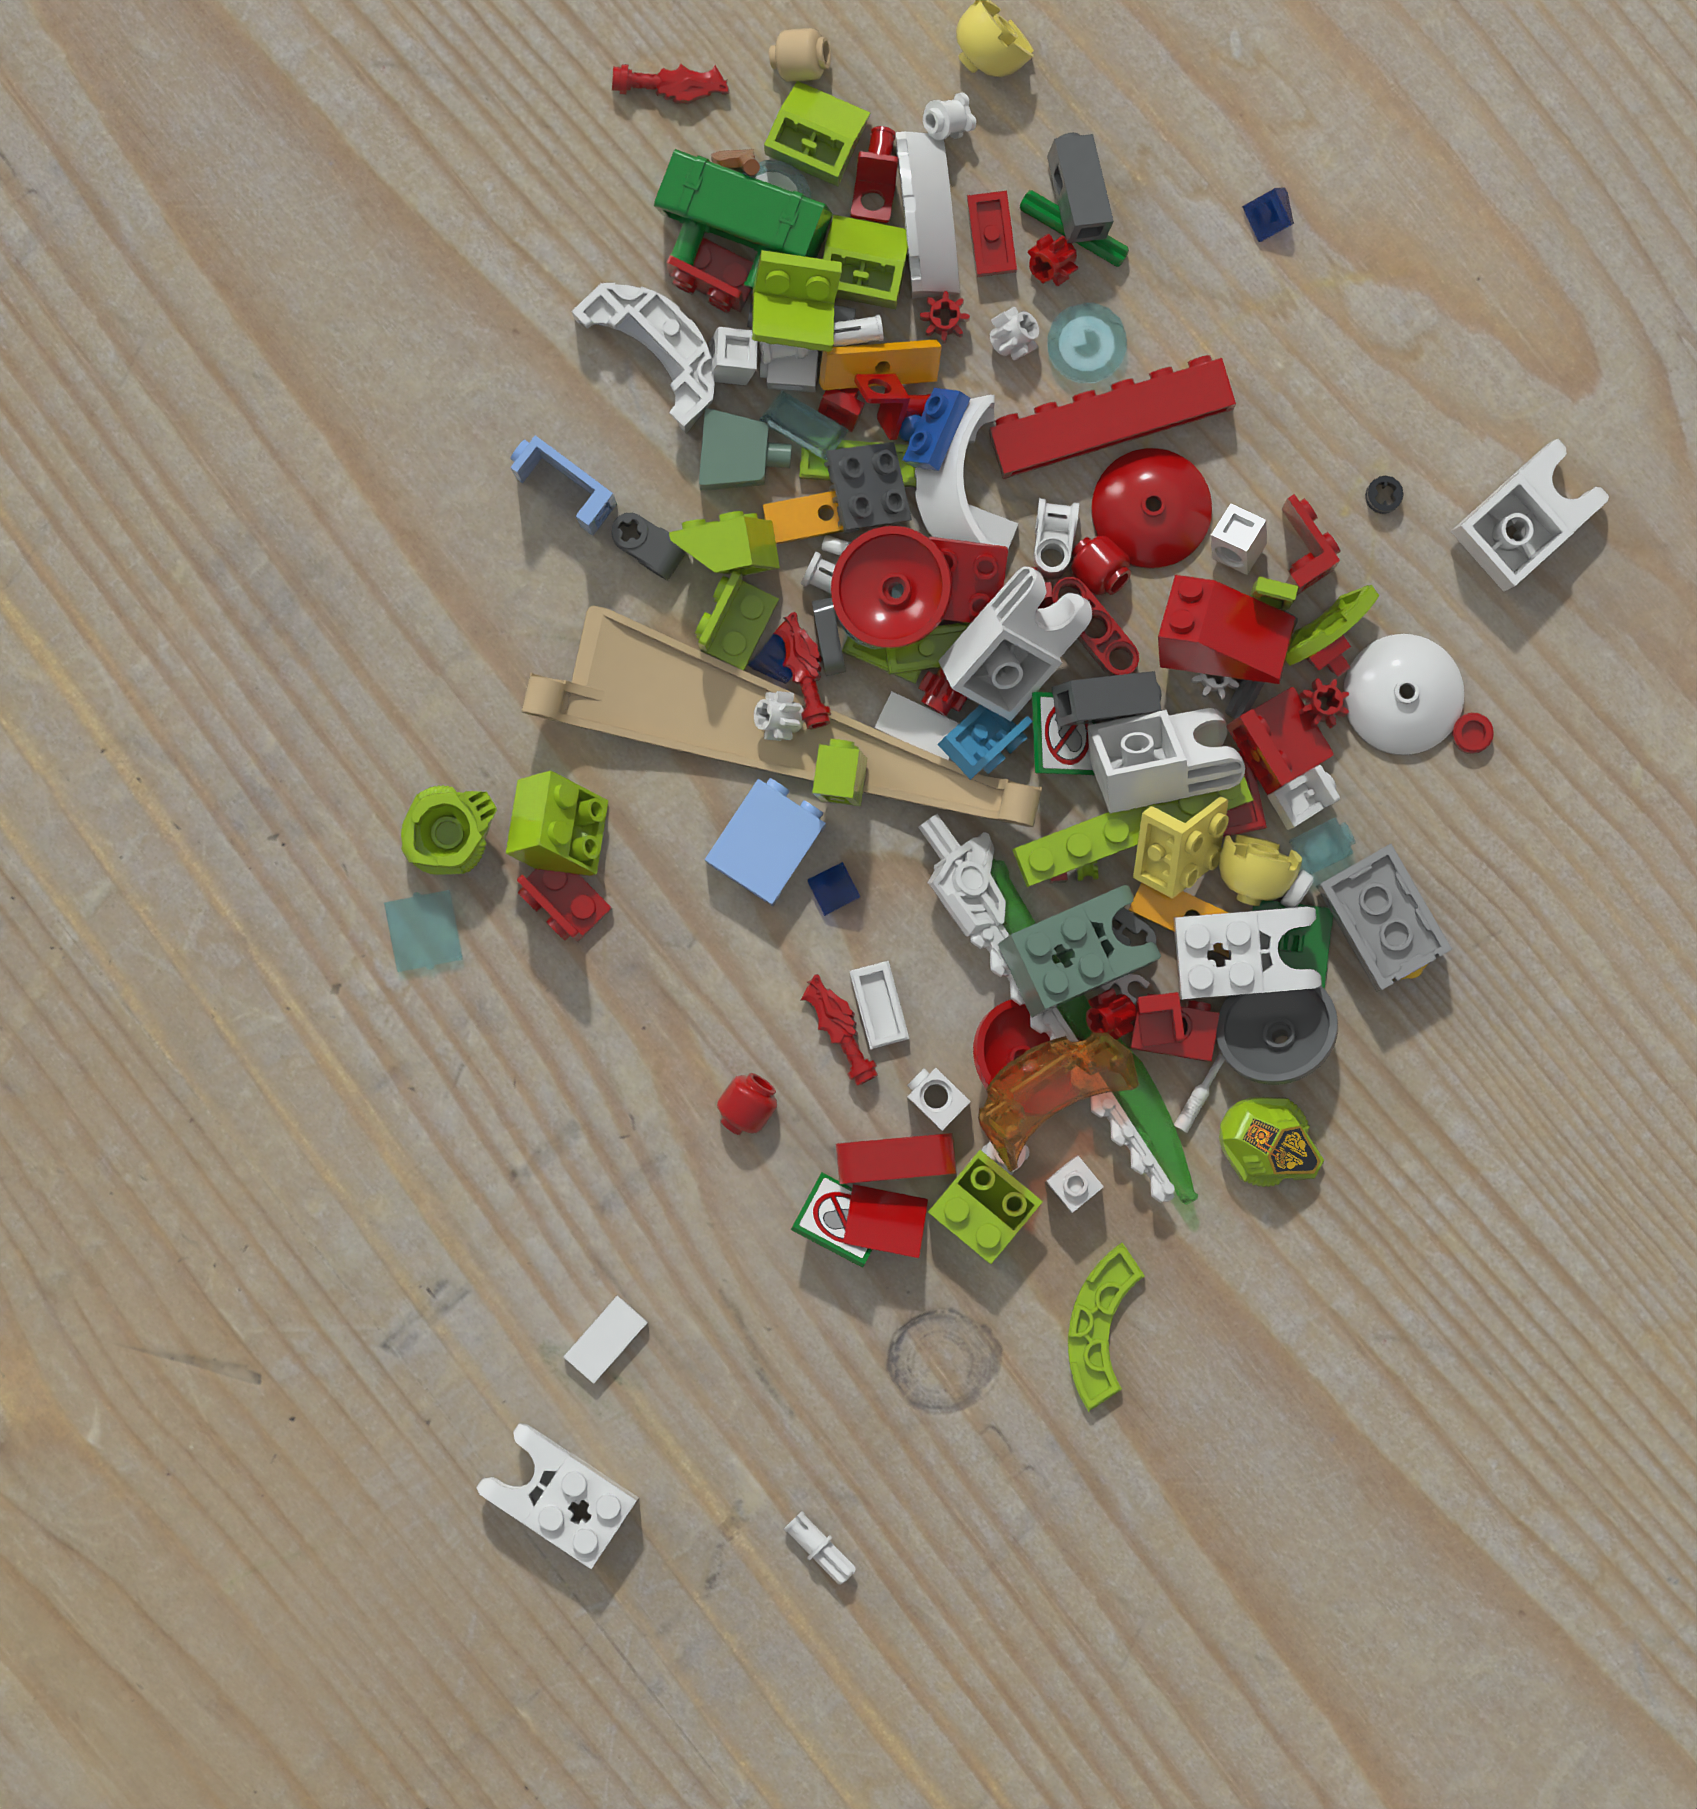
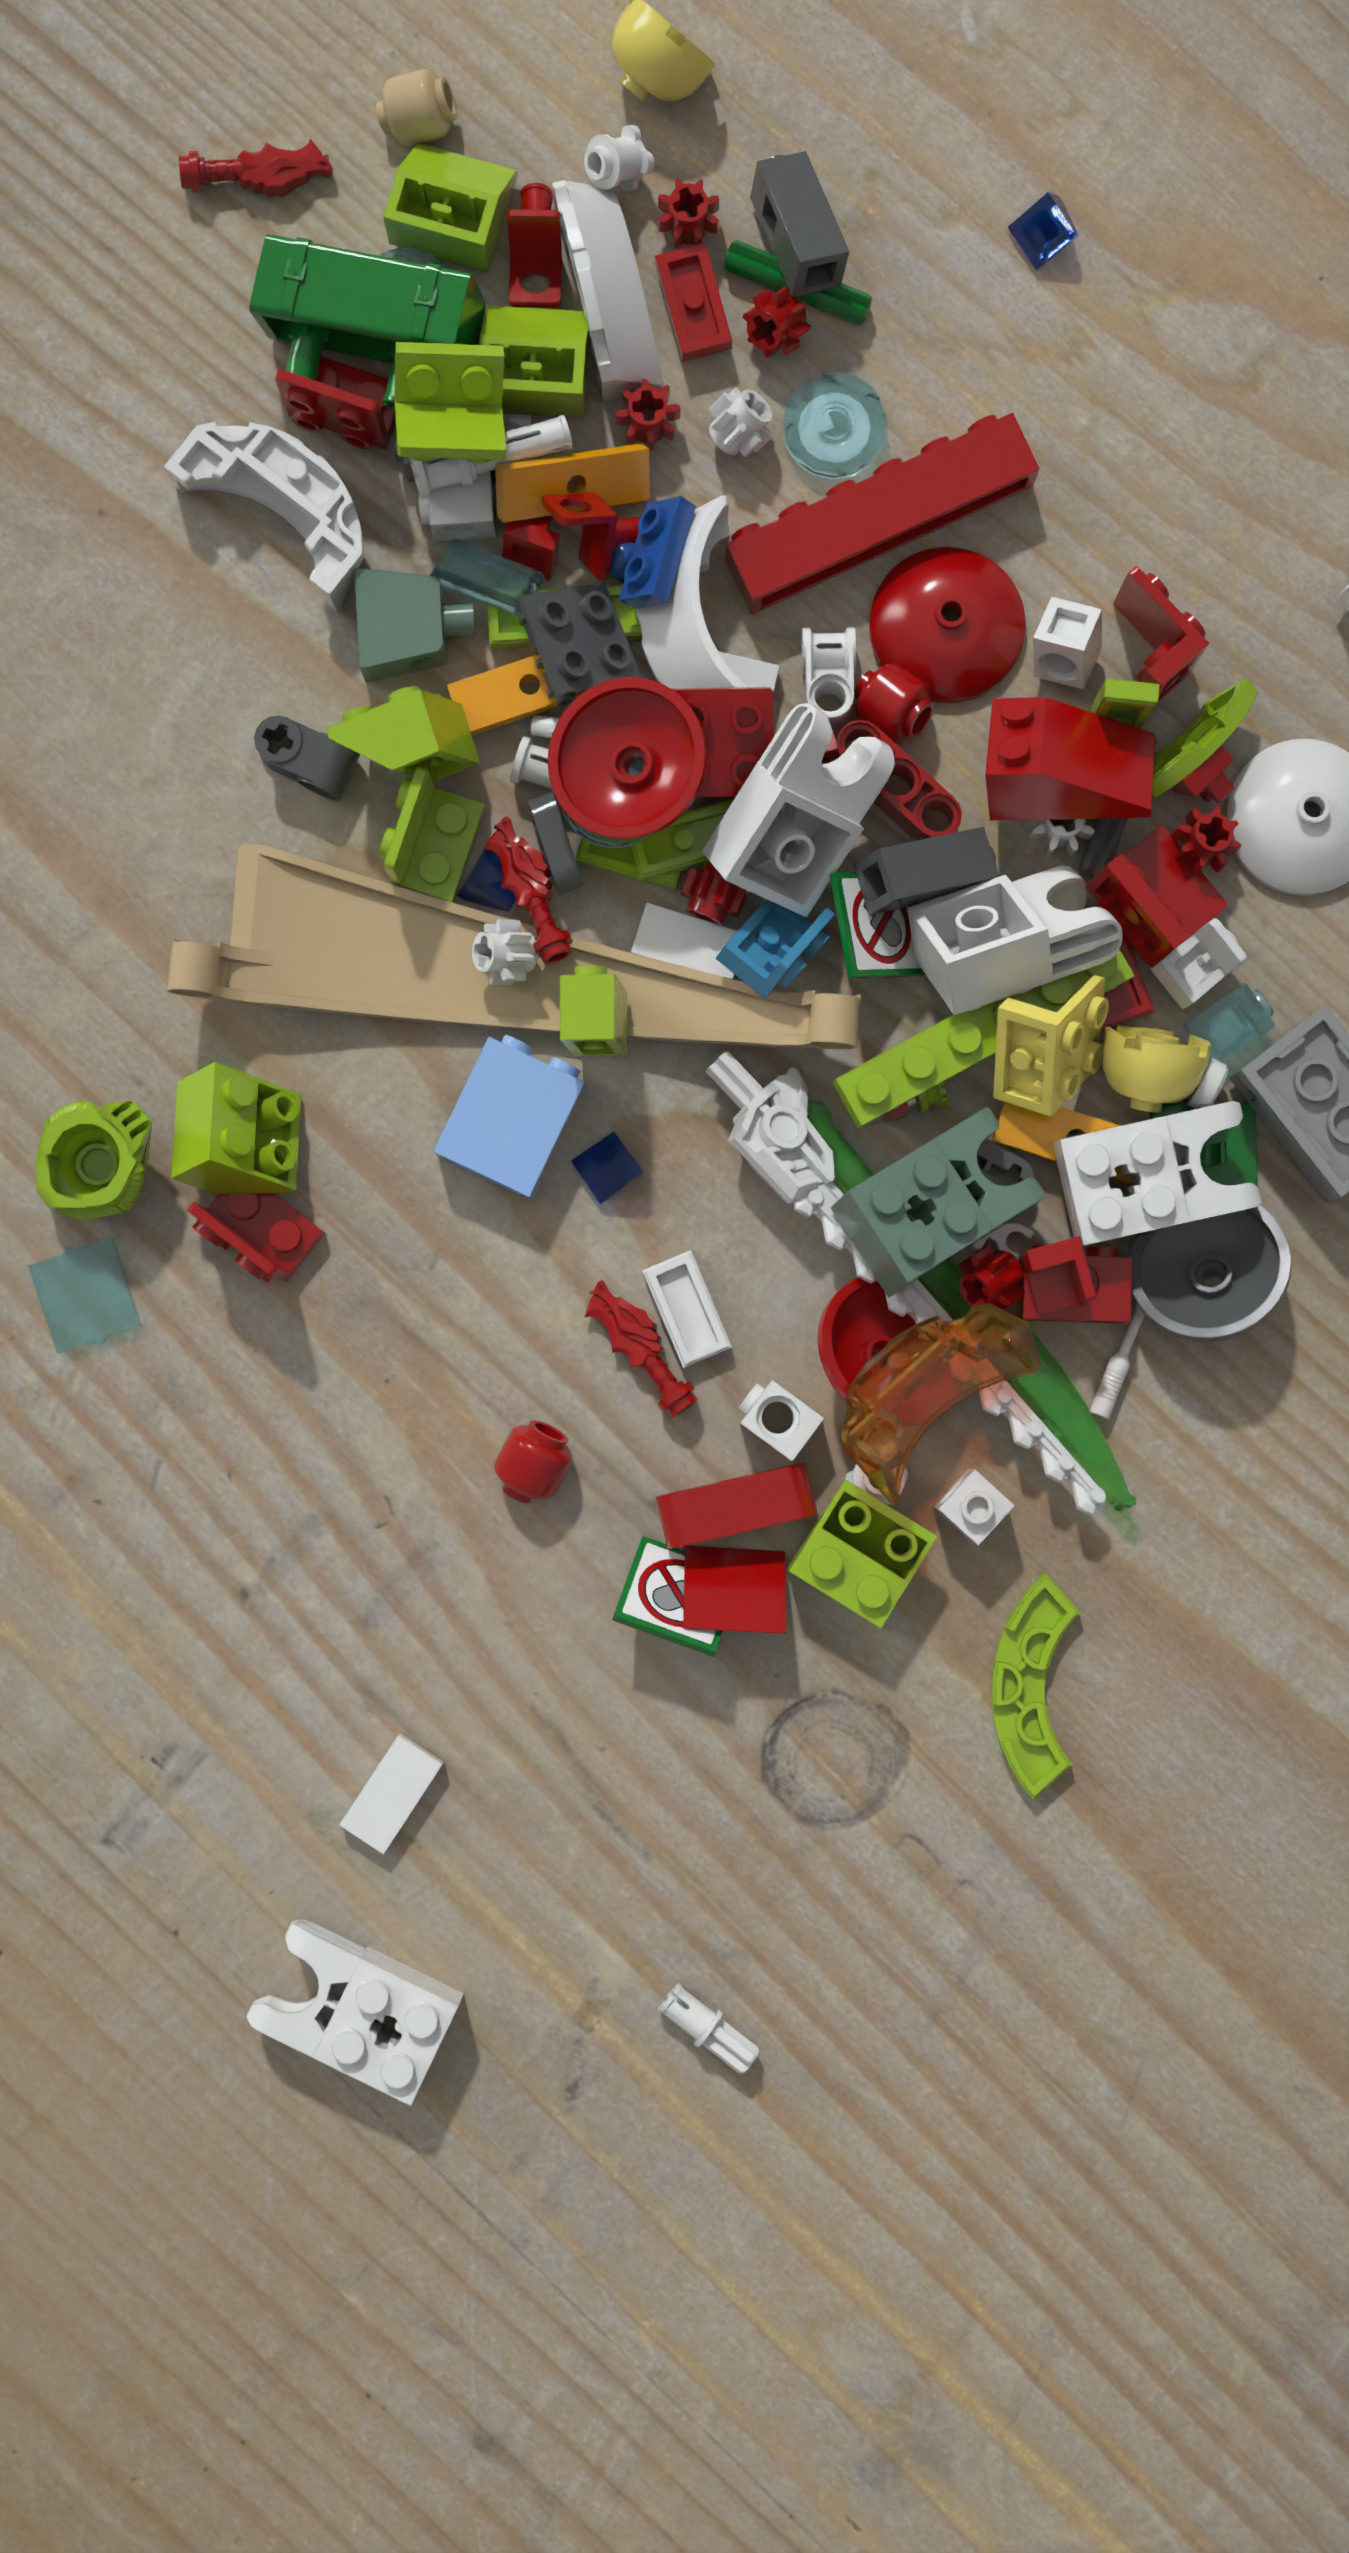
camera: 10 degrees left, 0 degrees up
light blue panel [510,435,617,536] -> none
white brick [708,327,758,385] -> none
dark orange piece [711,149,760,175] -> none
lime helmet [1219,1097,1324,1187] -> none
black bush [1365,476,1404,514] -> none
none -> red gear [658,178,719,249]

